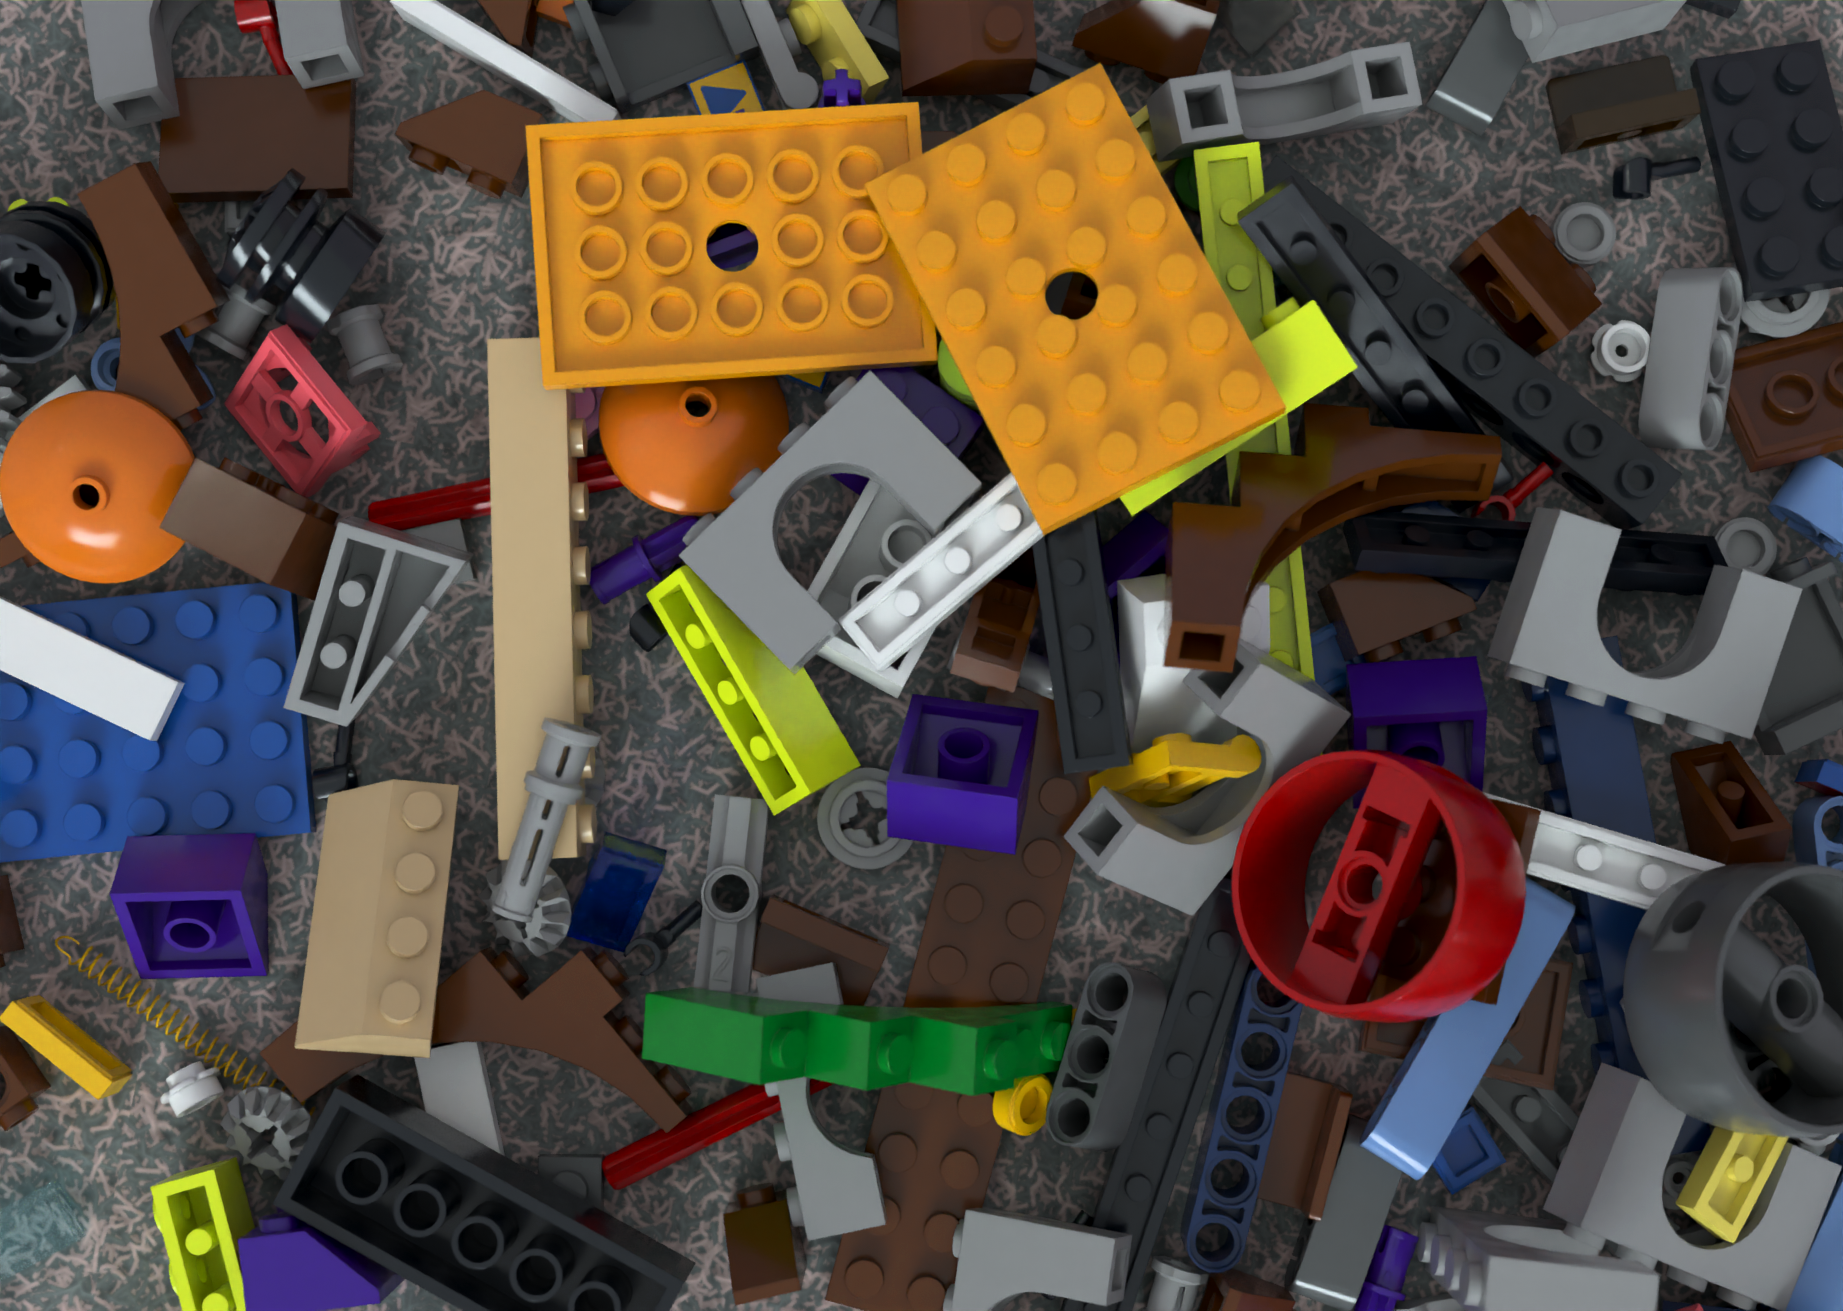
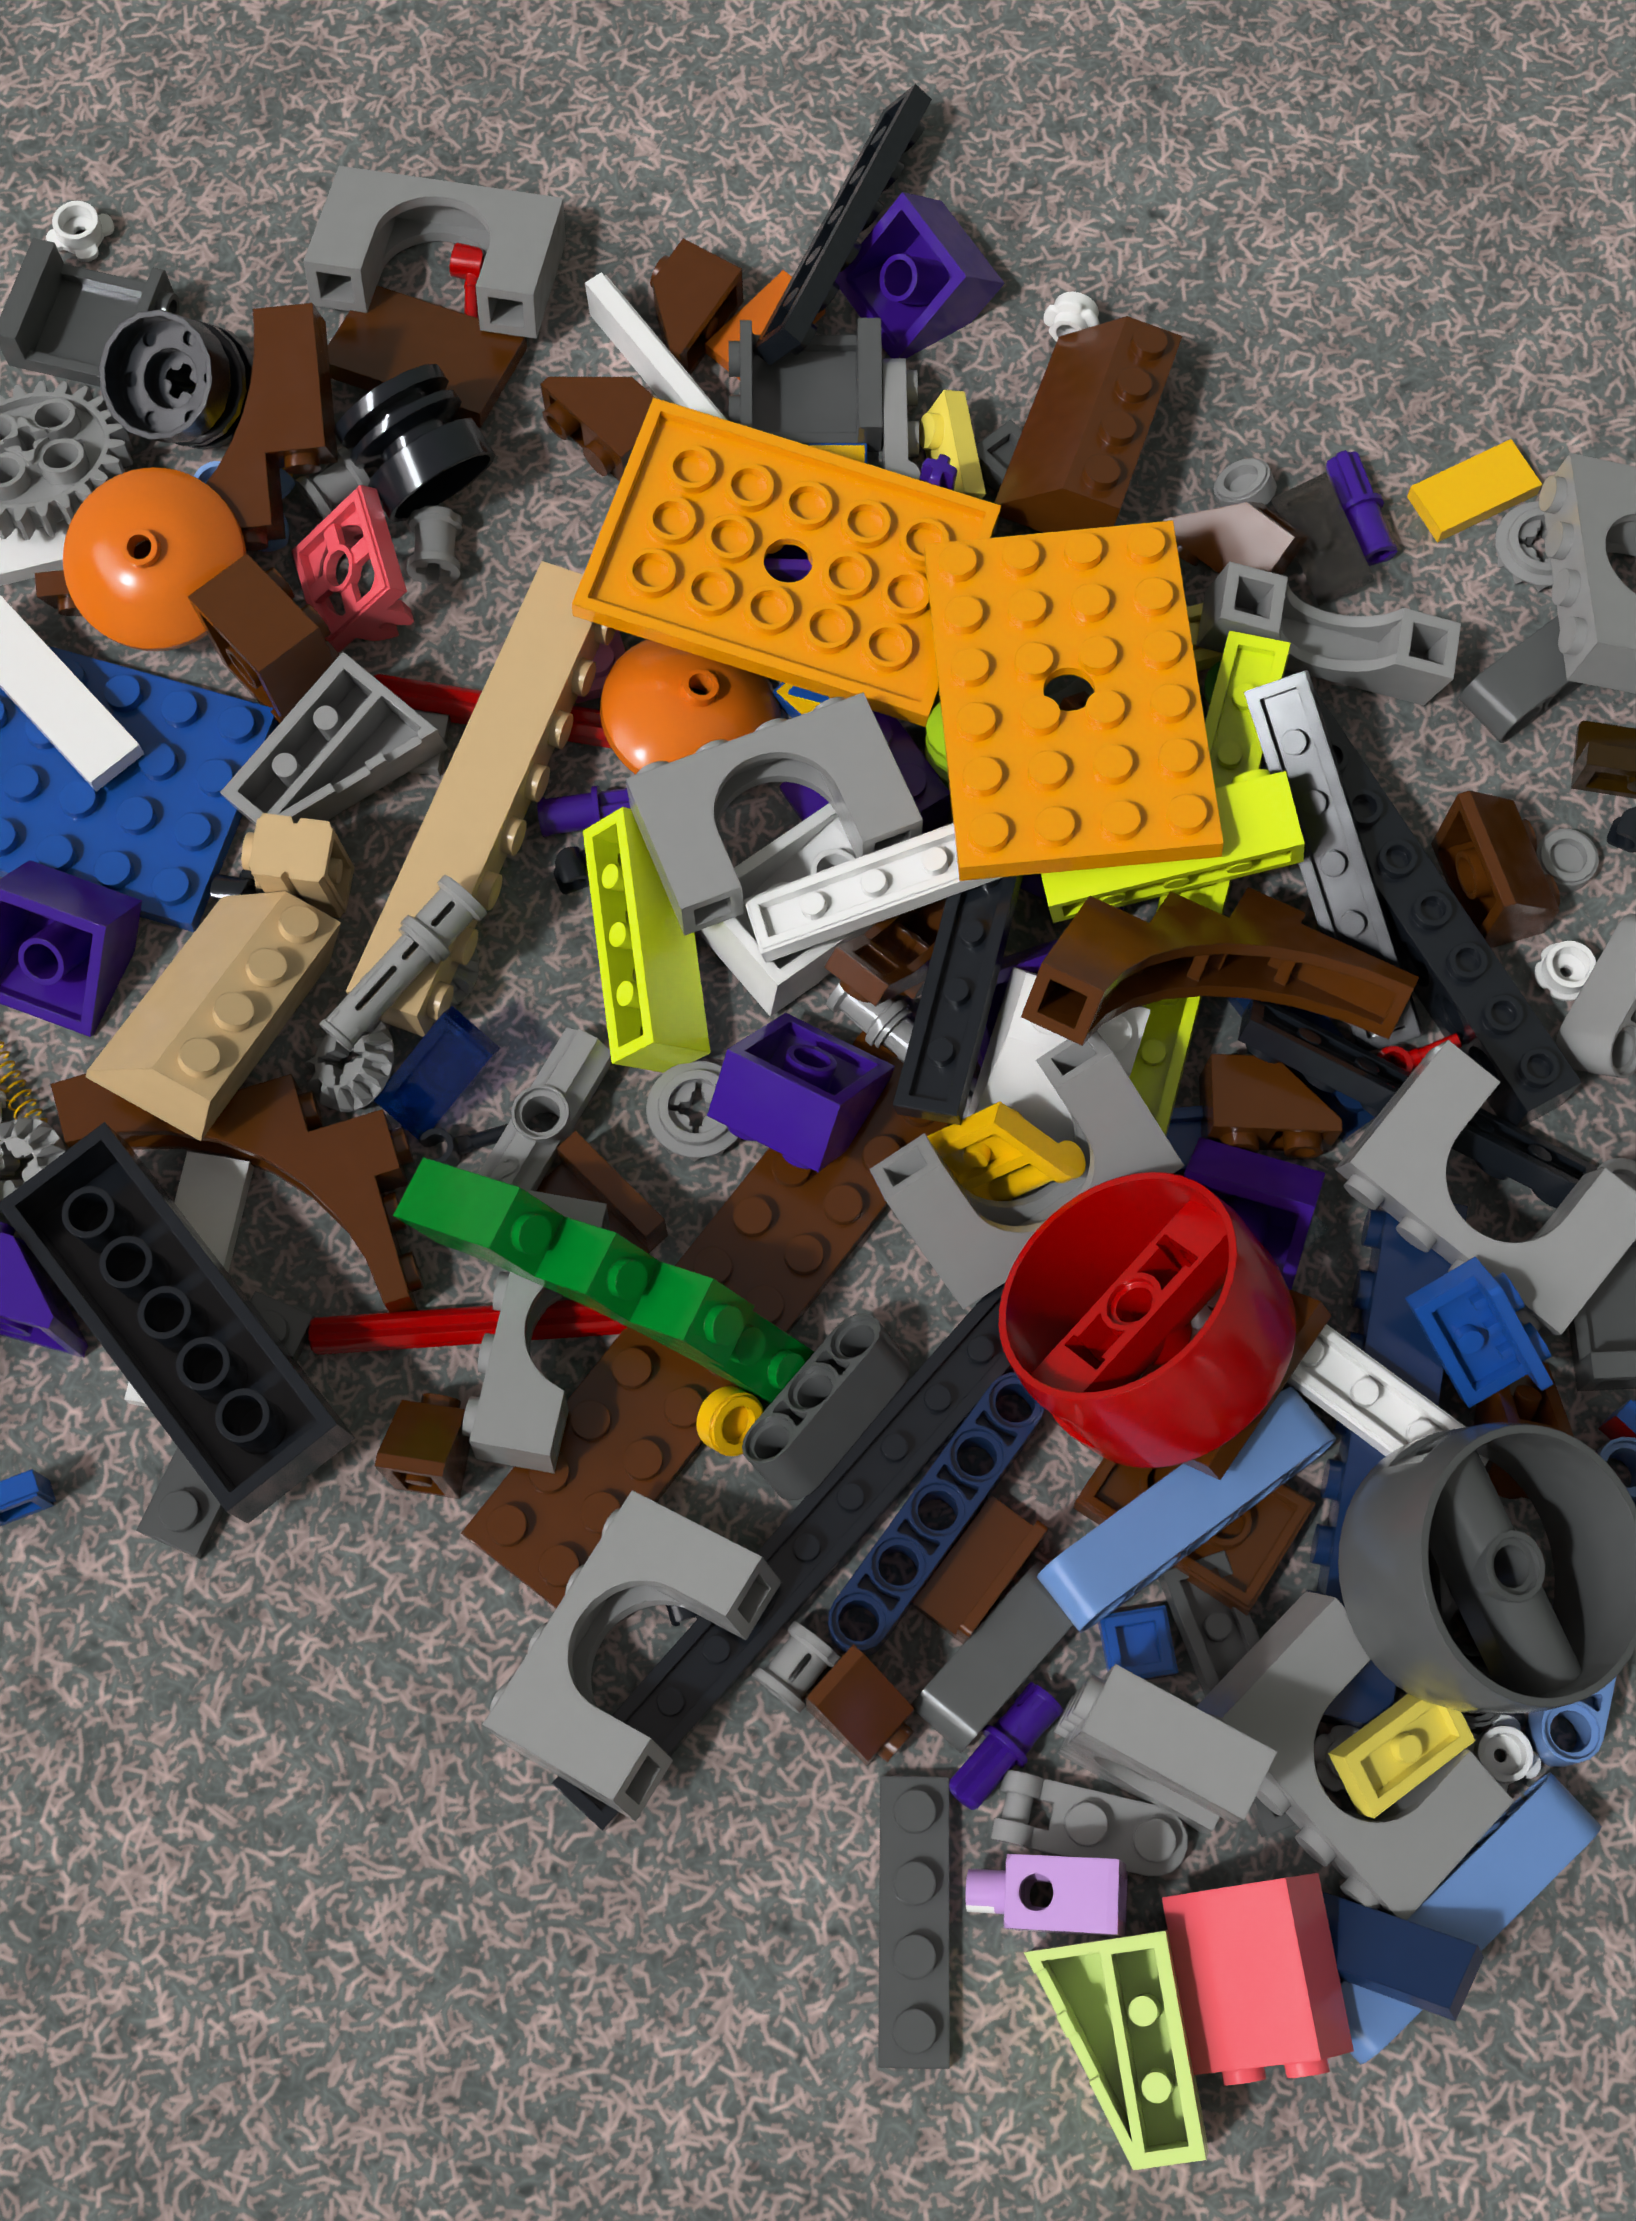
camera: 20 degrees right, 15 degrees down
none -> tan brick [241,813,354,918]
none -> blue bracket [1405,1257,1554,1408]

